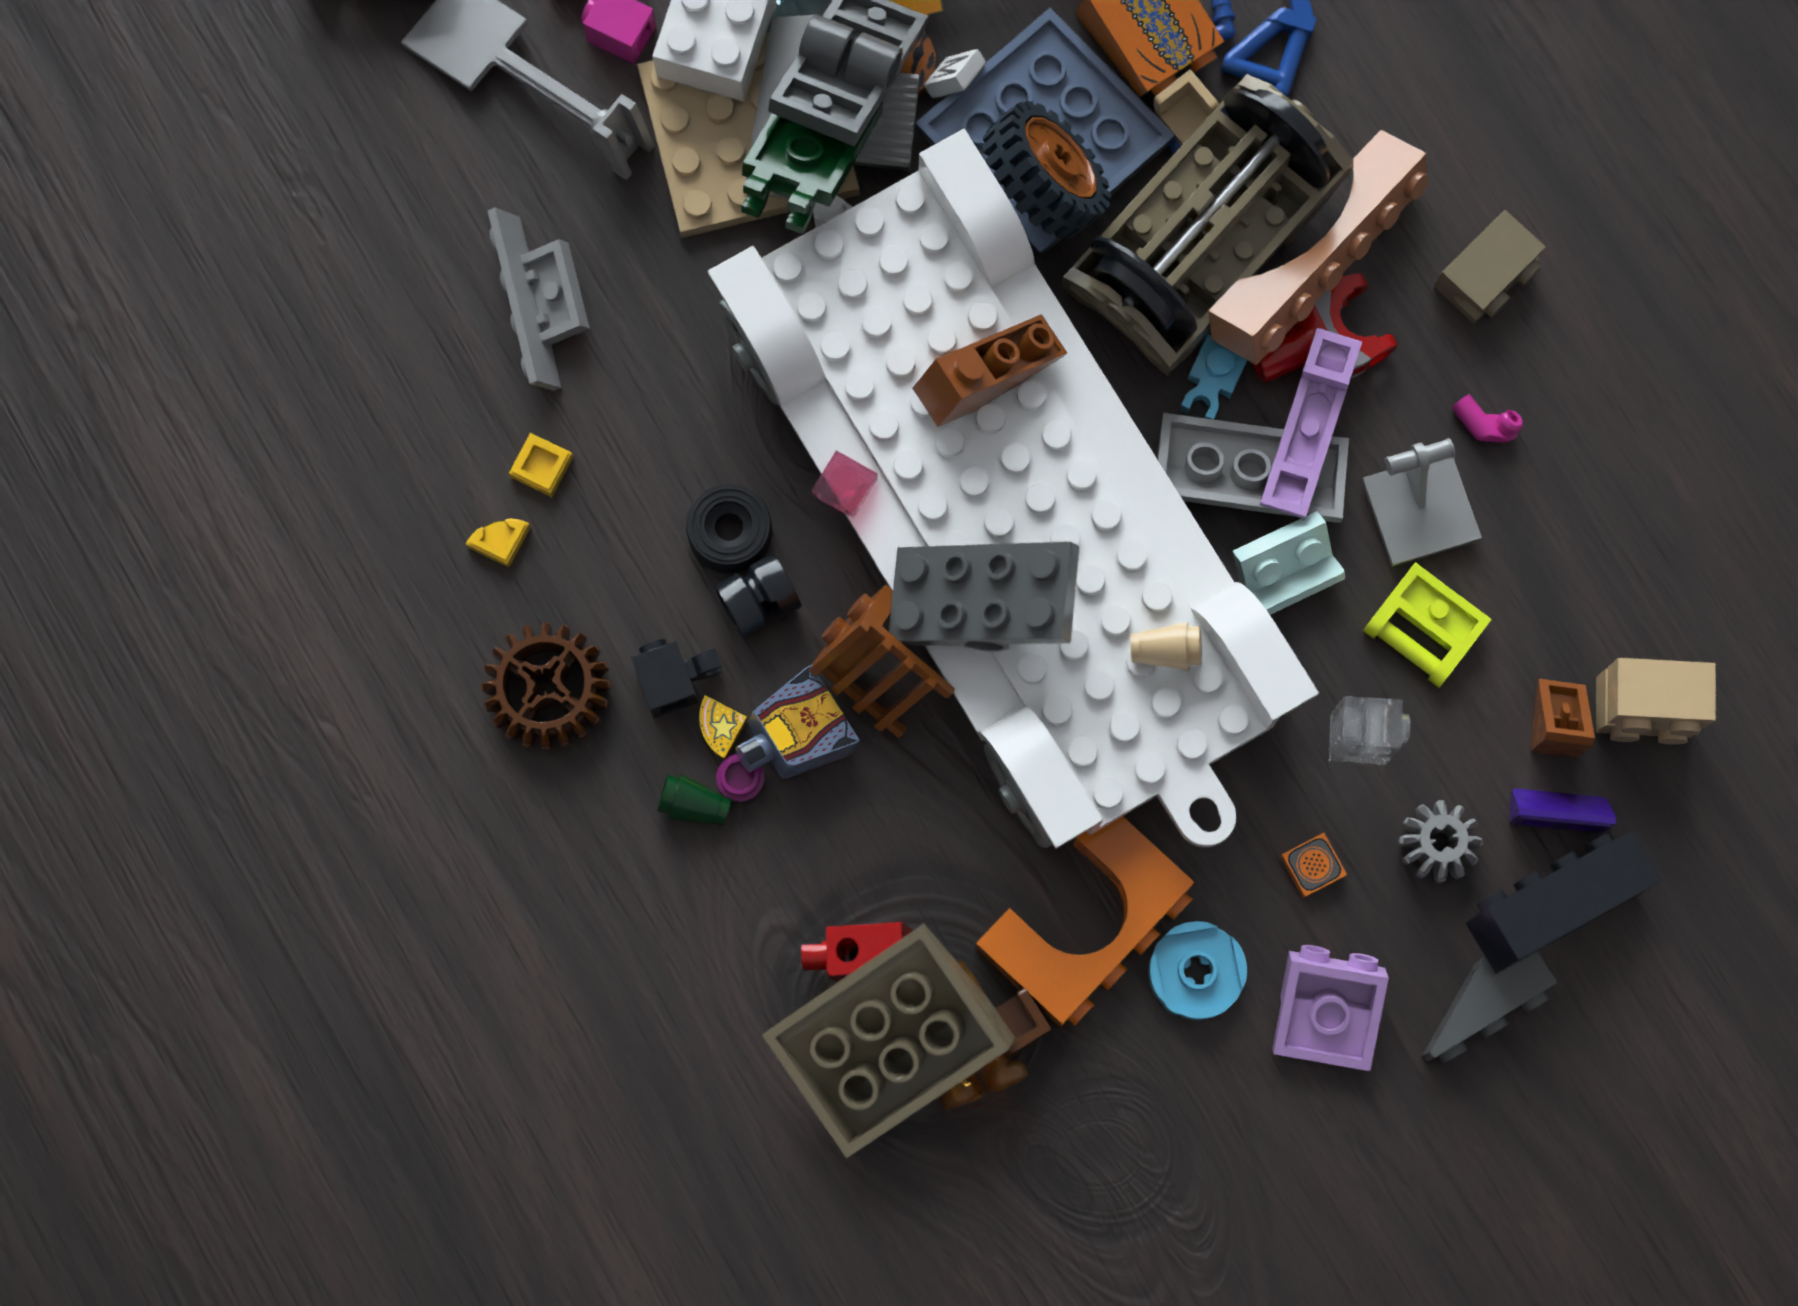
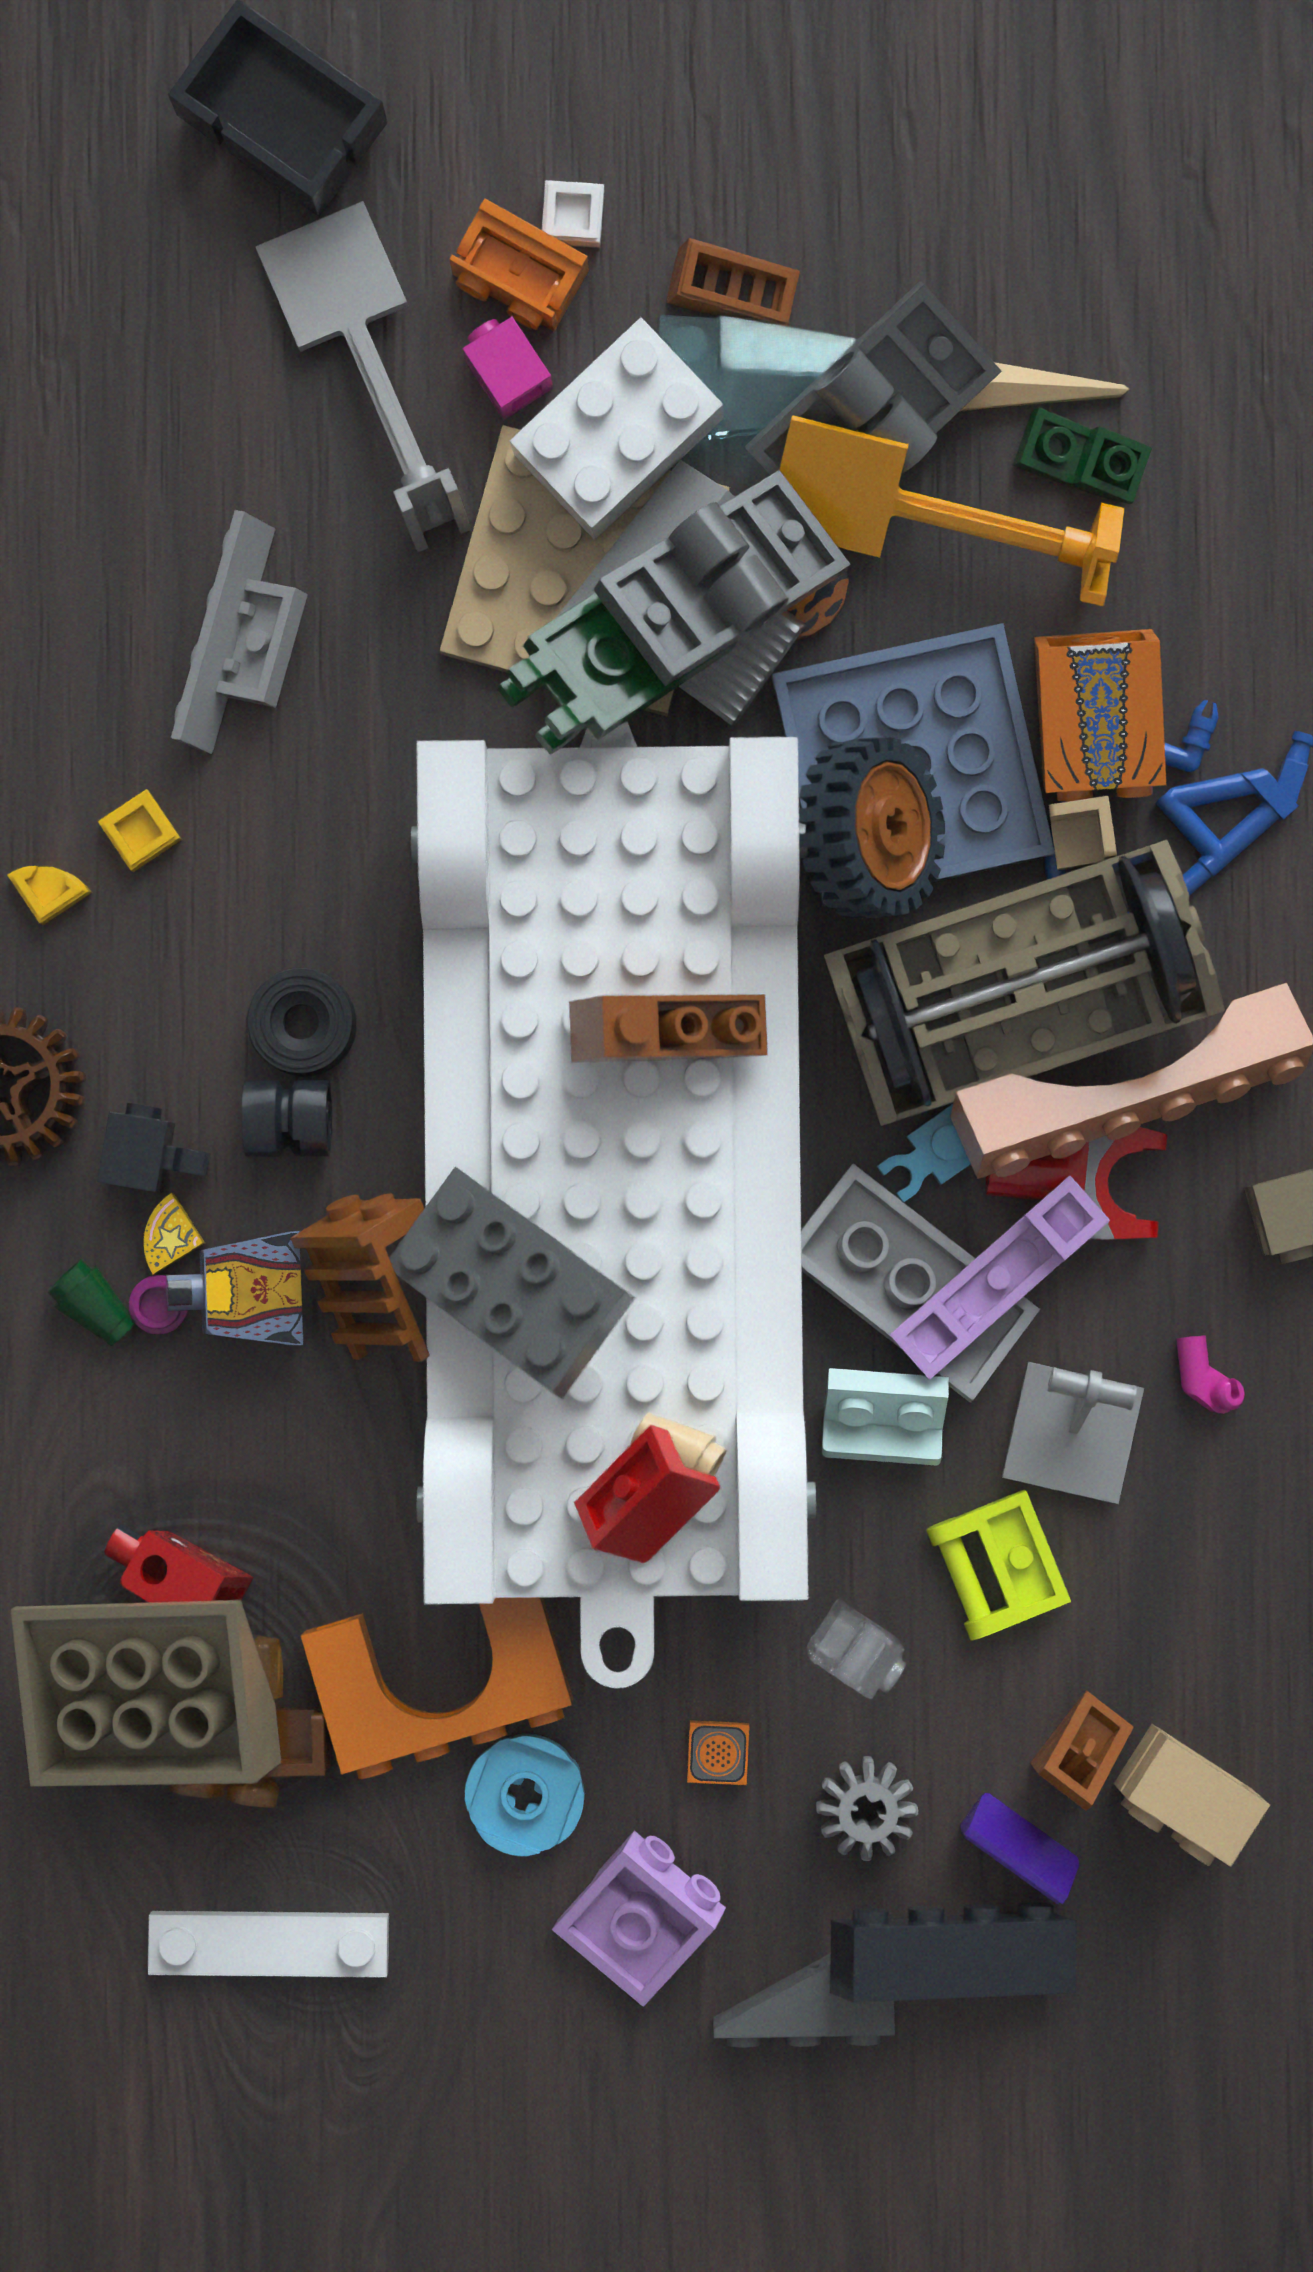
camera: 35 degrees right, 10 degrees up
clear pink plate [812,450,878,518] -> none
white tile [924,49,986,98] -> none
none -> white plate [148,1911,389,1977]
none -> red panel [574,1424,721,1563]

